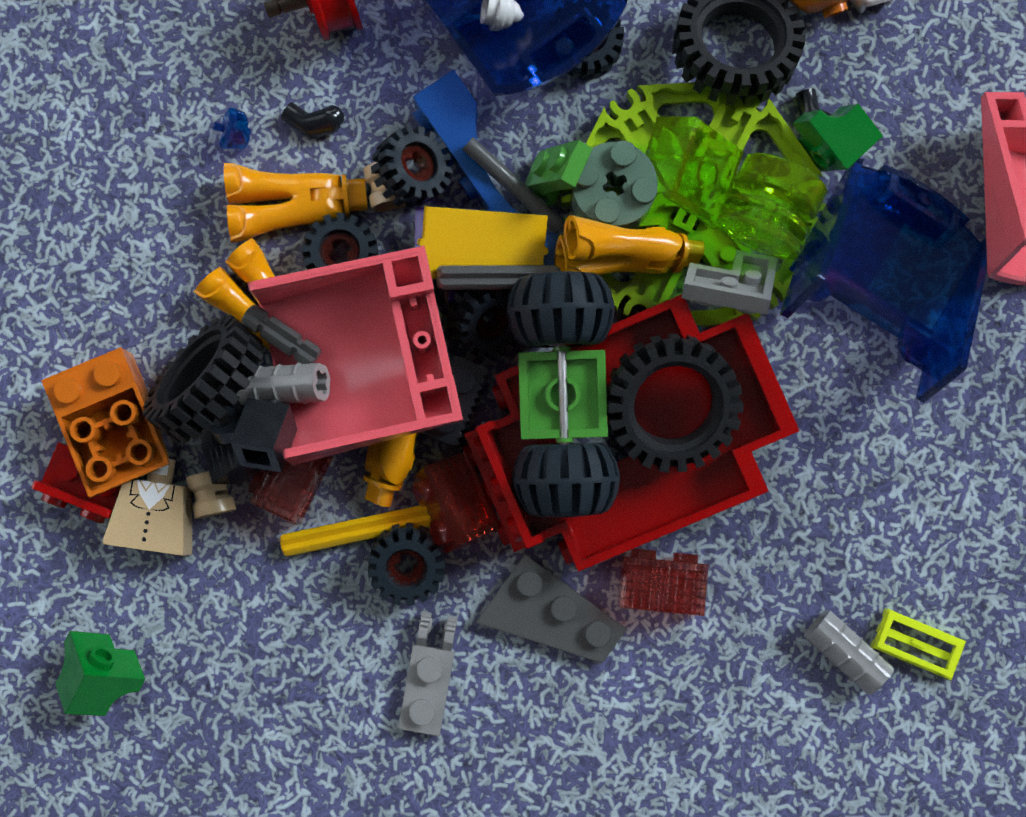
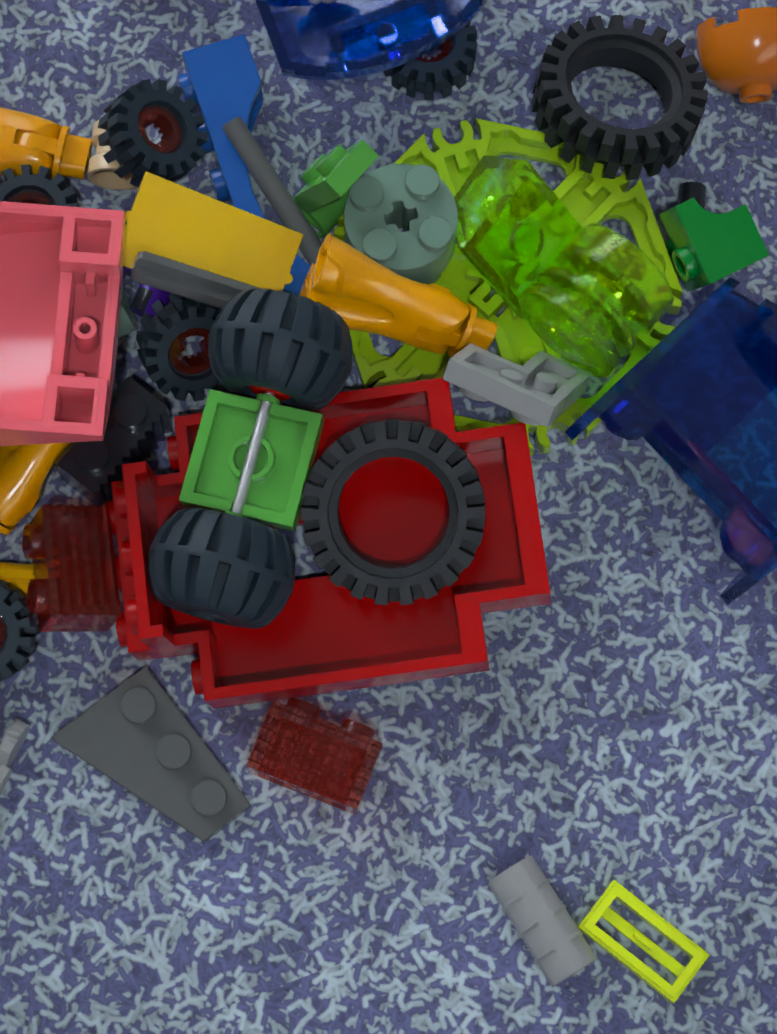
camera: 15 degrees right, 10 degrees down
black arm [281,102,344,139] -> none

